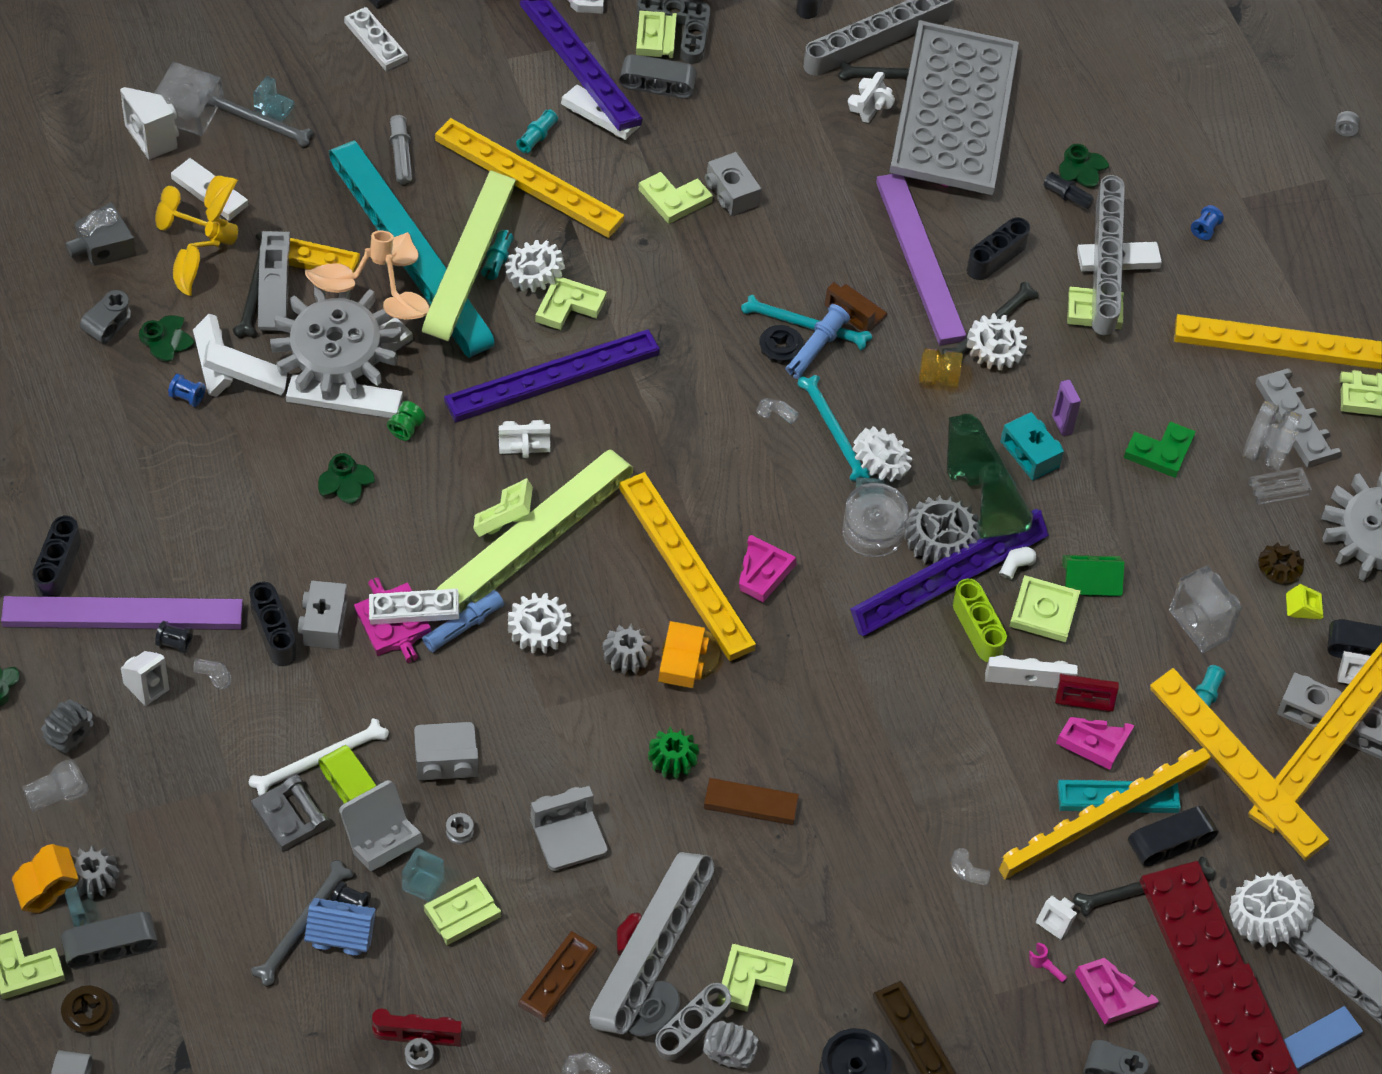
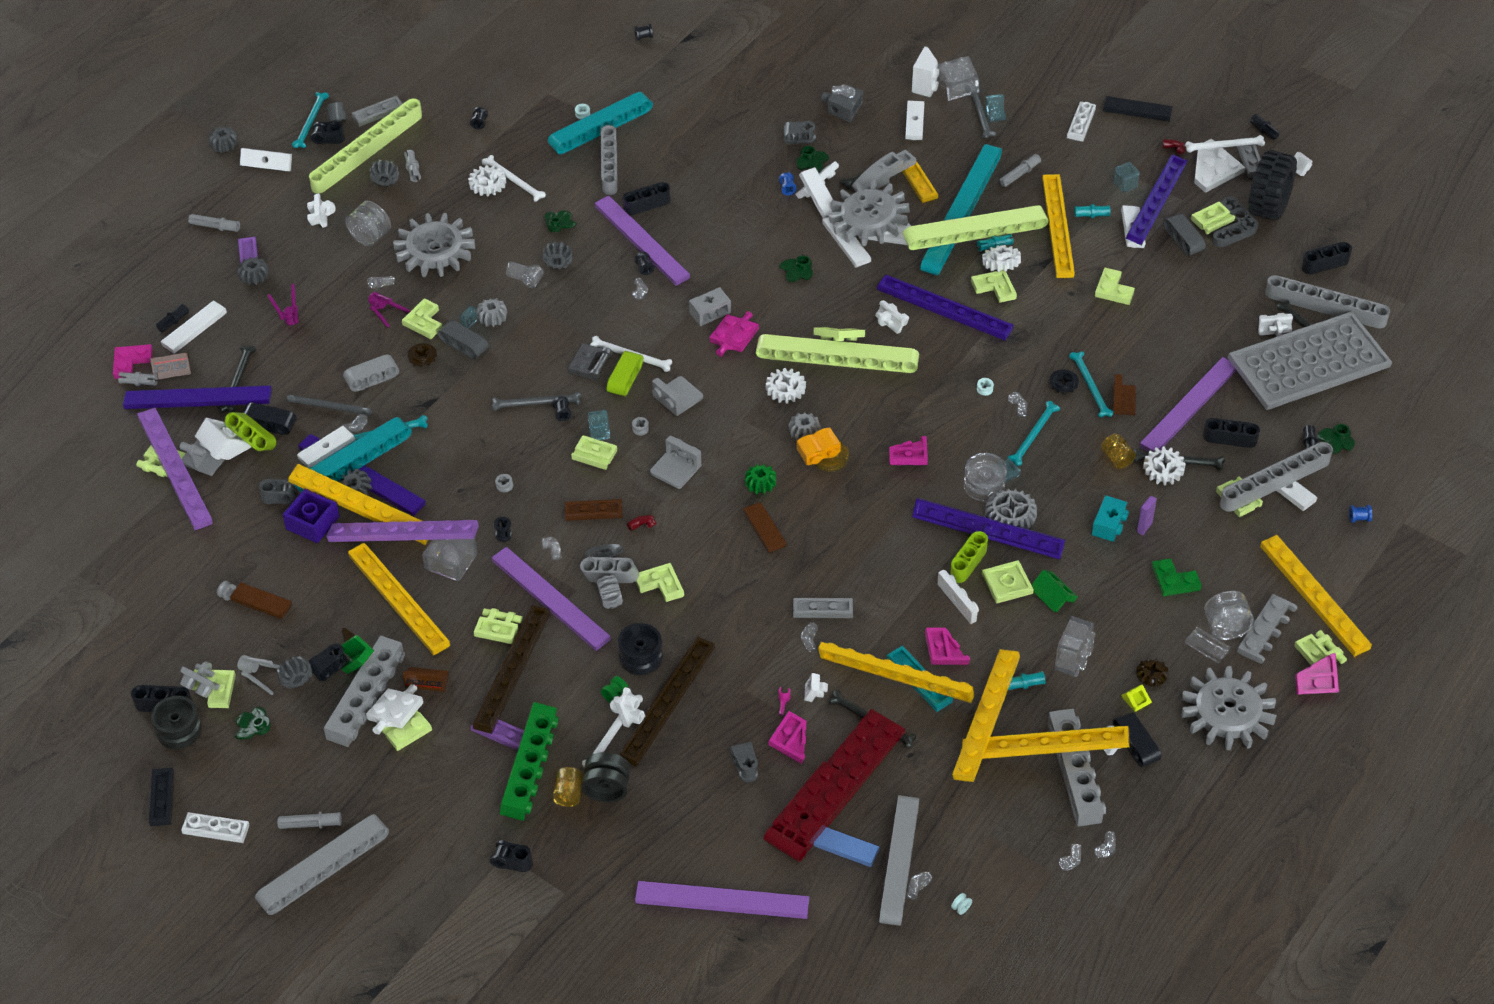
camera: 60 degrees right, 5 degrees down
light orange brick [12,844,79,913] -> none
white slope [121,651,170,706] -> none
yellow plant [155,176,238,296] -> none
black beam [249,581,296,666] -> none
medium blue brick [304,898,376,955] -> none
light nougat plant [305,231,429,319] -> none
light grey bracket [339,780,424,871] -> none
white tile [369,589,459,625] -> none
dark red plate [372,1008,462,1047] -> none
green wheel [387,401,425,441] -> none
medium blue pin [422,590,504,653] -> none
light grey beam [589,852,714,1034] -> none
yellow plate [619,472,756,661] -> none
light grey brick [705,152,761,216] -> none
medium blue pin [785,304,850,379] -> none
white gear [852,427,912,482] -> none
clear green windscreen [947,414,1033,539] -> none
white arm [999,547,1036,580] -> none
dark red tile [1055,674,1119,712] -> none
black beam [1128,806,1219,867] -> none
white gear [1229,872,1314,947] -> none
none -> light grey tile [793,598,853,618]
none -> light aqua bush [976,378,994,396]
none -> clear light blue panel [1114,162,1140,193]

